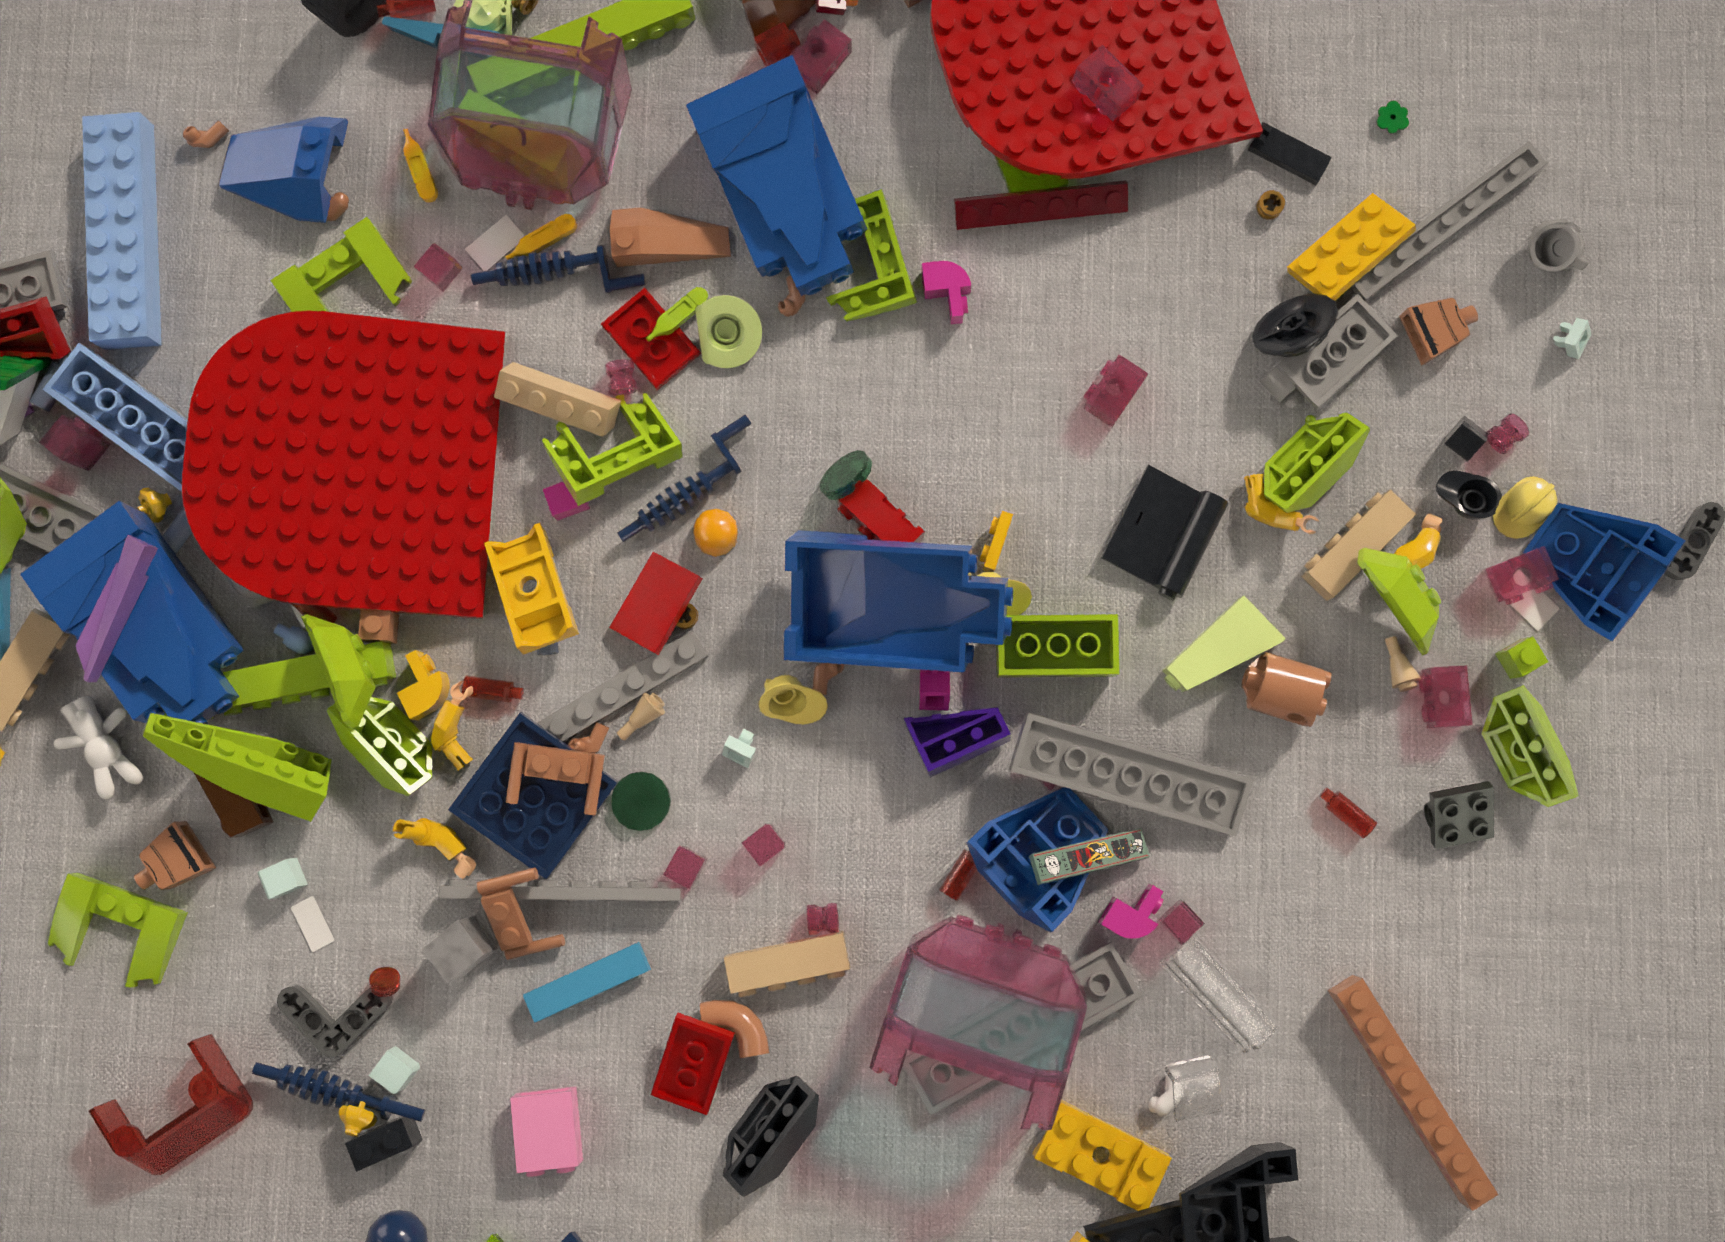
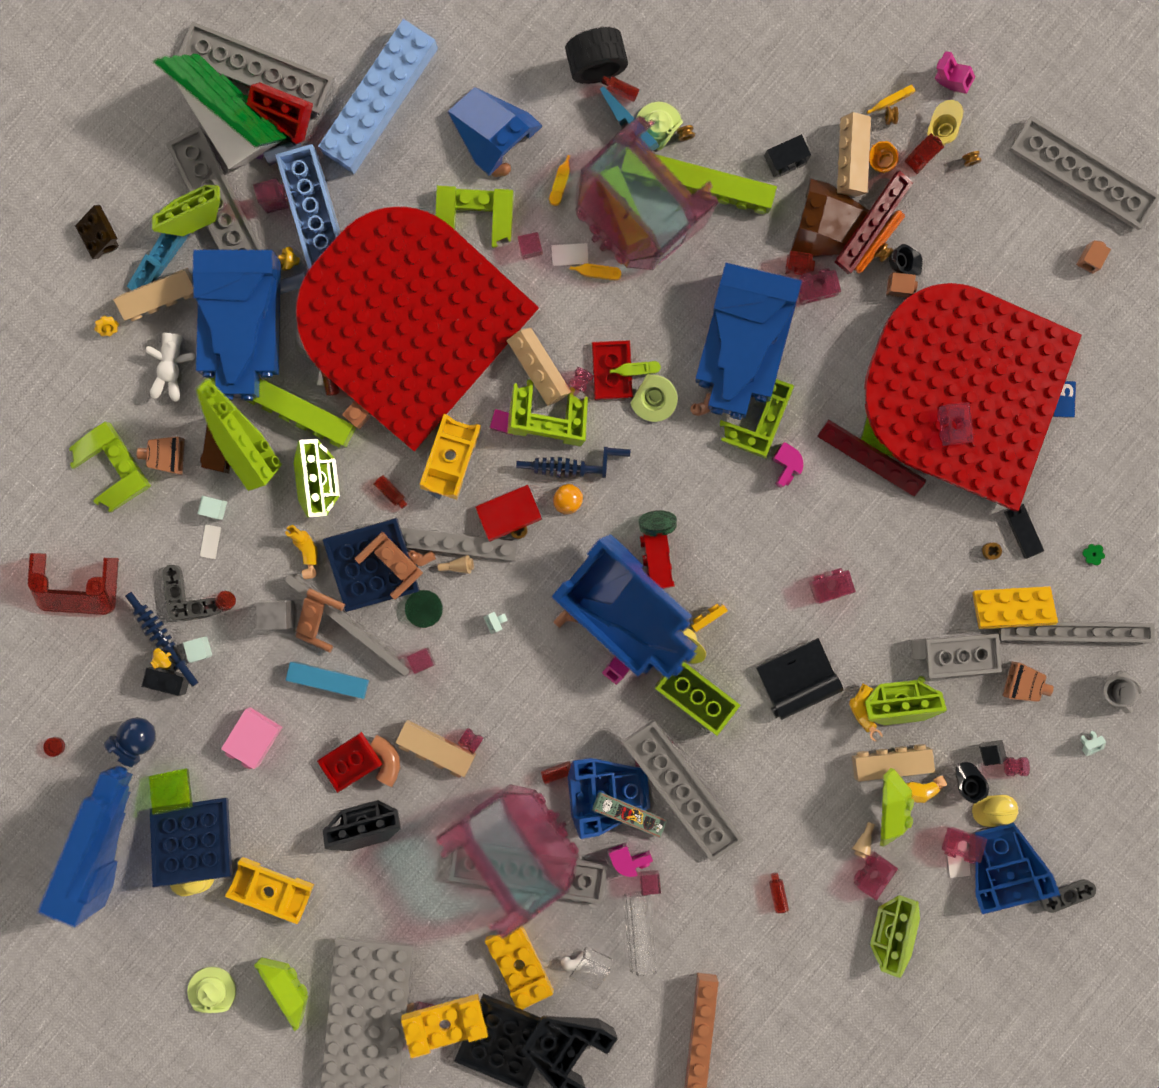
camera: 30 degrees right, 5 degrees up
medium lavender wedge [75,535,158,682] -> none
nougat arm [183,120,229,148] -> none
light blue cylinder [273,623,314,654] -> none
lime wedge [301,614,376,729] -> none
yellow brick [397,650,450,721] -> none
yellow arm [431,681,473,771] -> none
dark blue piece [471,245,646,293] -> none
nougat wedge [610,207,731,267] -> none
clear pink piece [742,824,786,866] -> none
light yellow piece [758,675,828,725] -> none
dark purple wedge [903,707,1011,778] -> none
yellowish green slope [1162,596,1286,692] -> none
nougat cylinder [1241,652,1332,727] -> none
black piece [1252,294,1338,357] -> none
pearl dark grey plate [1424,781,1494,849] -> none
lime brick [1495,636,1549,679] -> none

